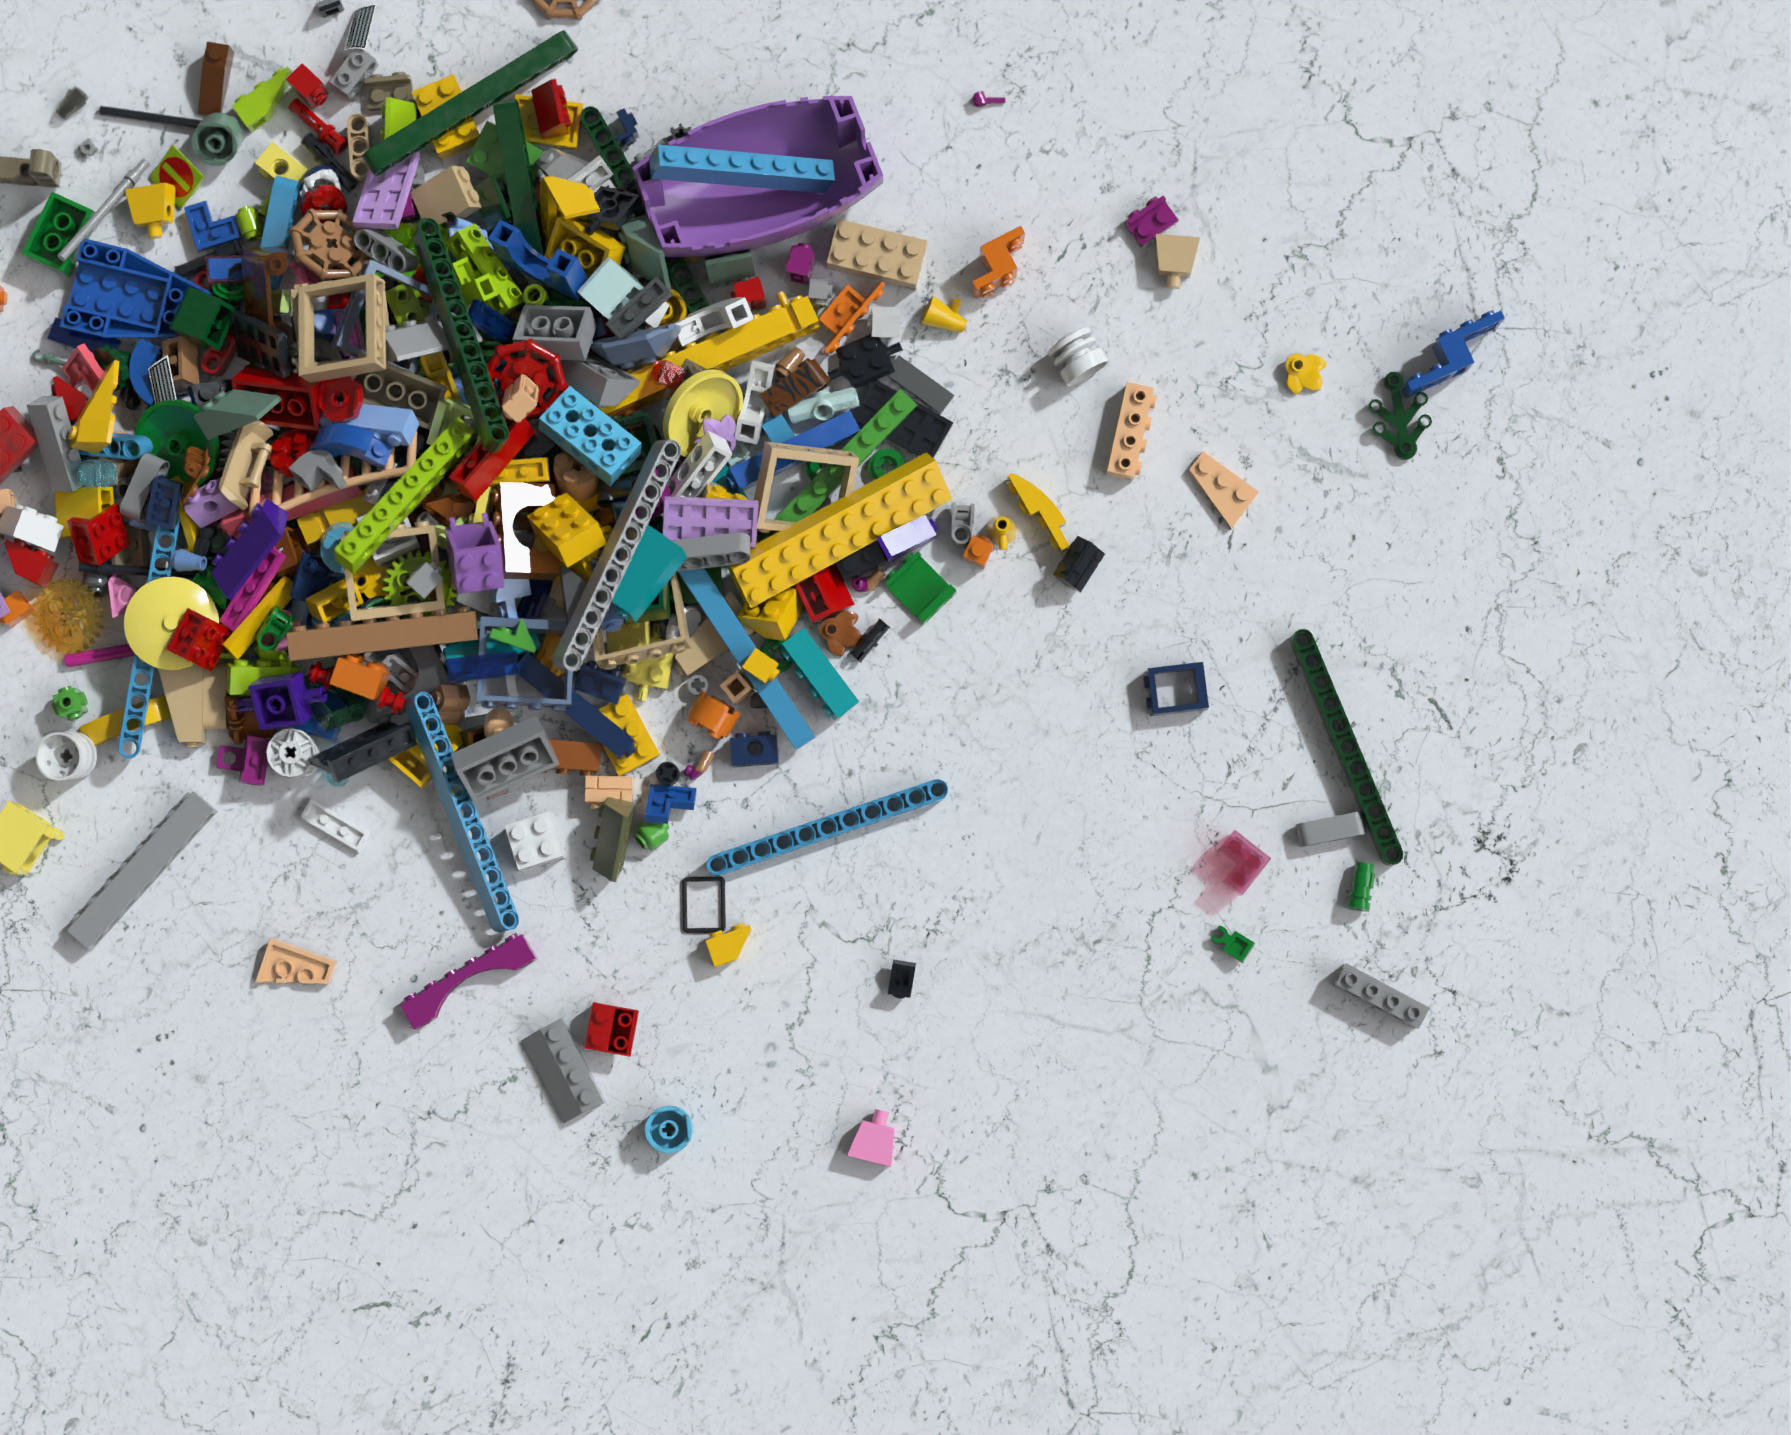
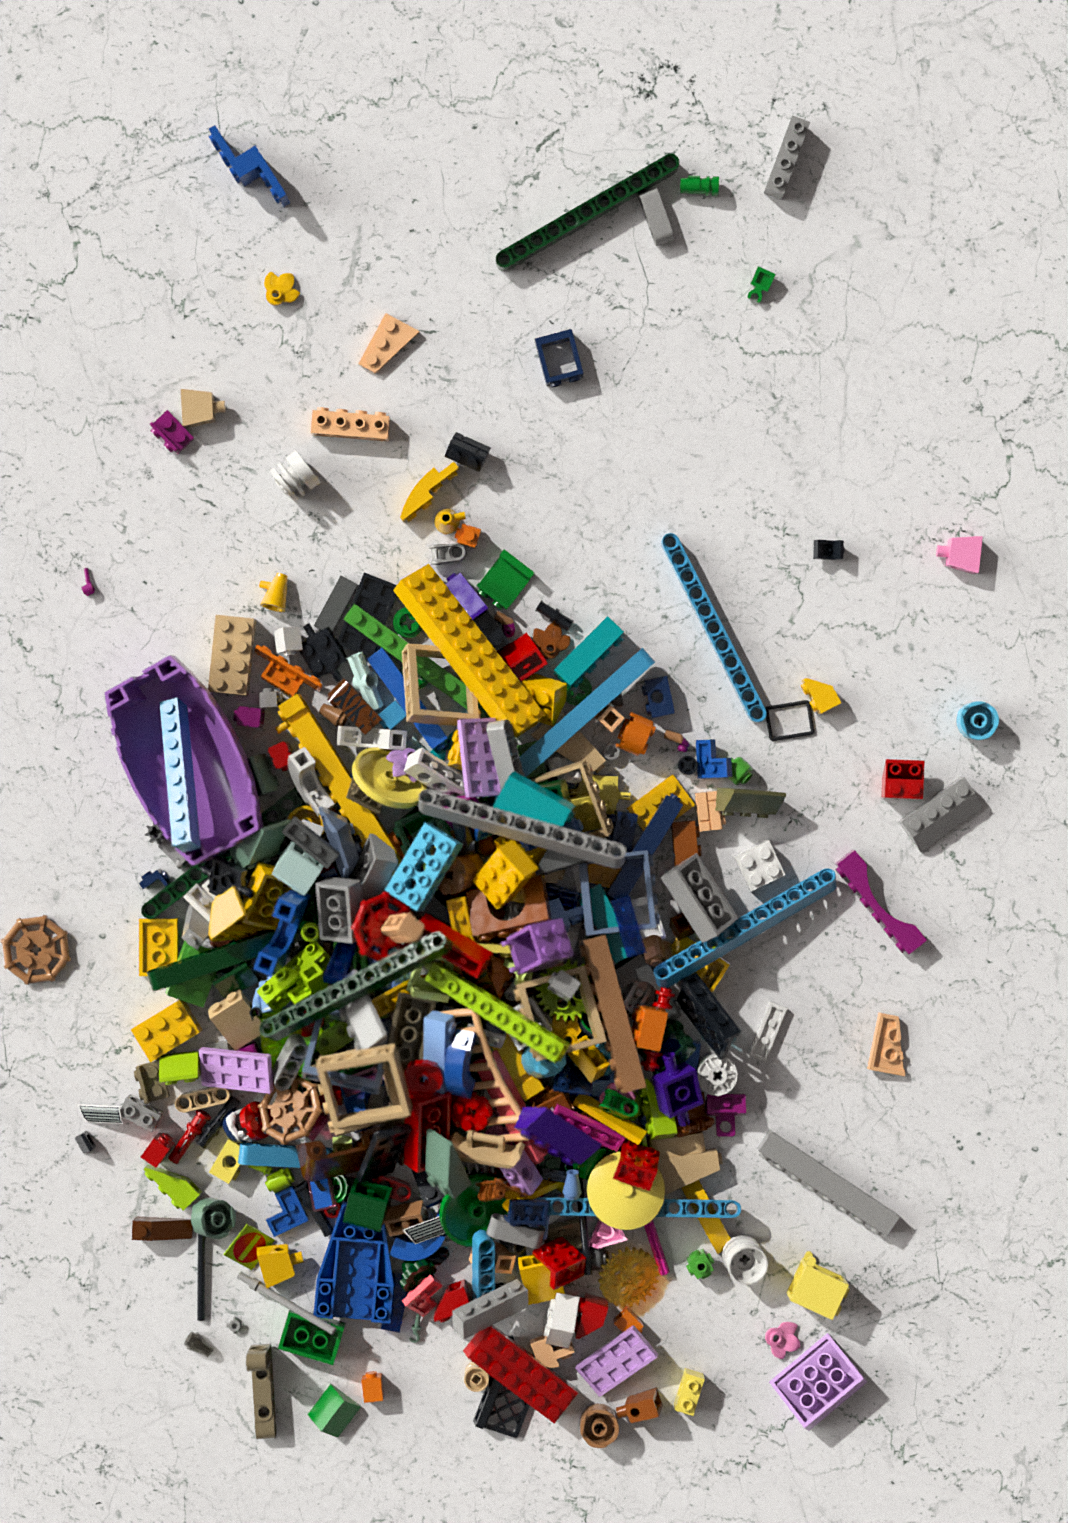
camera: 100 degrees left, 5 degrees up
yellow wedge [68,360,119,454] -> none
clear light blue gear [77,459,118,488] -> none
light grey brick [289,450,347,492] -> none
dark green beam [361,30,578,176] -> none
light nougat head [484,709,514,737] -> none
bright green slope [490,618,536,654] -> none
red slope [531,78,572,140] -> none
clear red bracket [648,360,686,391] -> none
yellow brick [742,648,780,684] -> none
orange bracket [972,226,1025,299] -> none
clear pink brick [1218,829,1272,896] -> none
dark green plant [1368,372,1432,460] -> none

